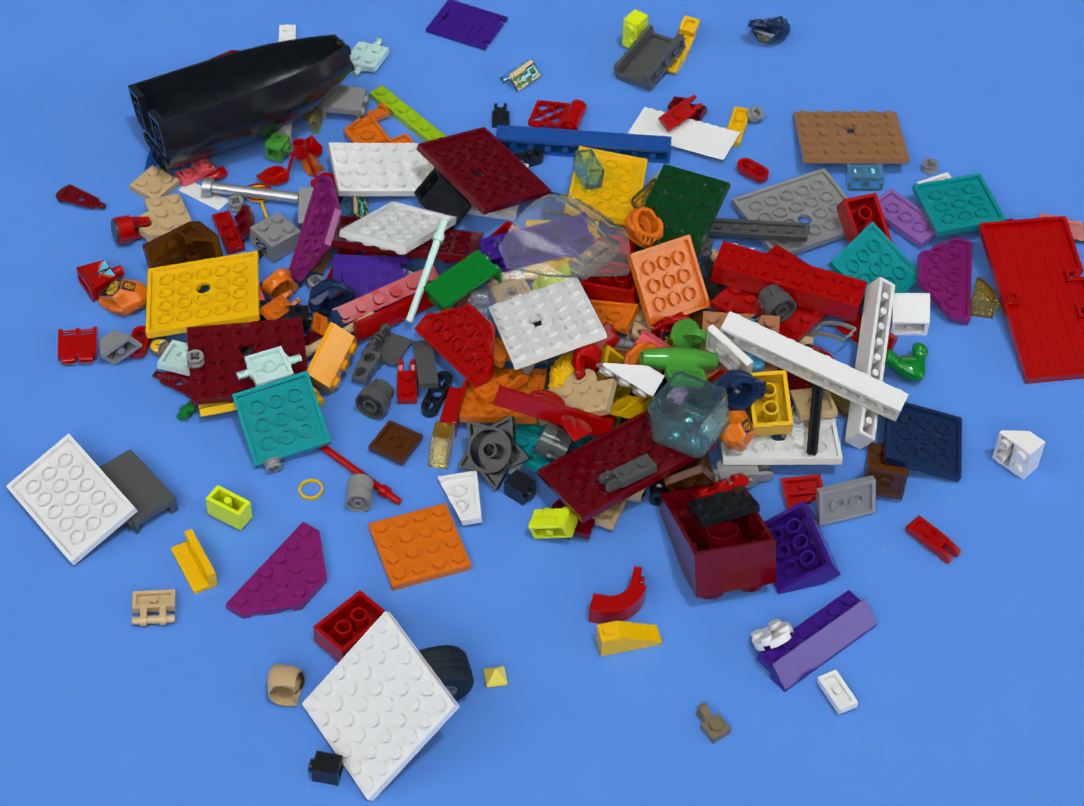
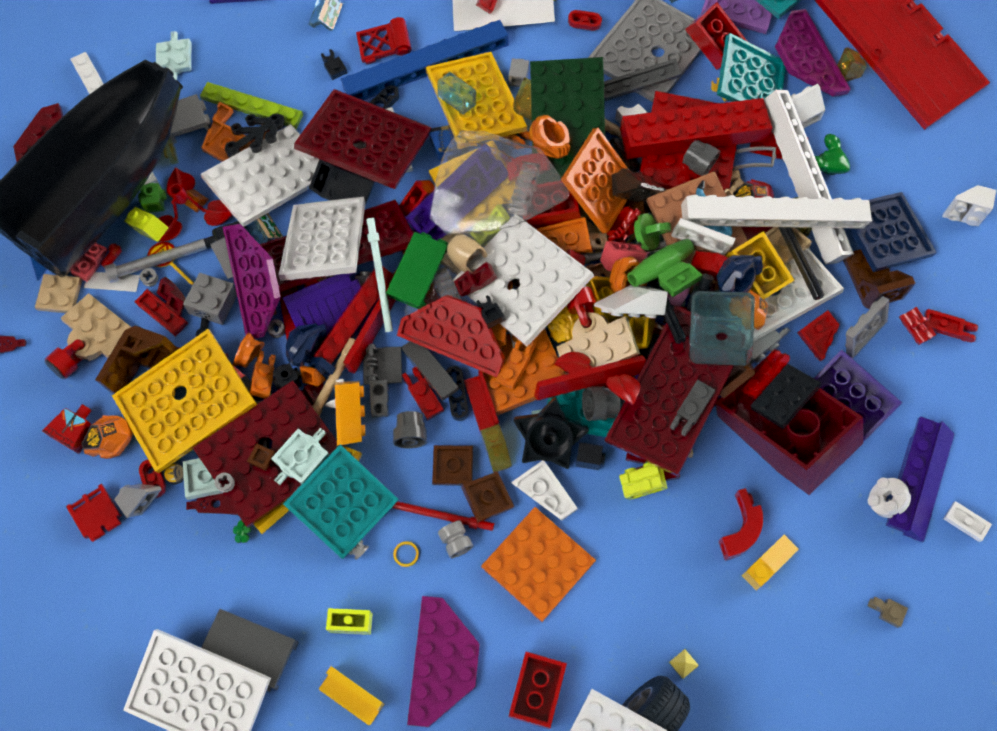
camera: 25 degrees left, 20 degrees up
none -> neon yellow brick [124,207,169,242]
none -> black plant [225,114,285,158]
none -> reddish brown plate [247,443,276,471]
none -> tan piece [447,235,487,272]
none -> dark red slope [454,261,497,297]
none -> reddish brown plate [461,471,515,523]
none -> black plate [476,295,506,329]
none -> clear smoke slope [612,168,666,202]
none -> red hips [899,307,937,345]

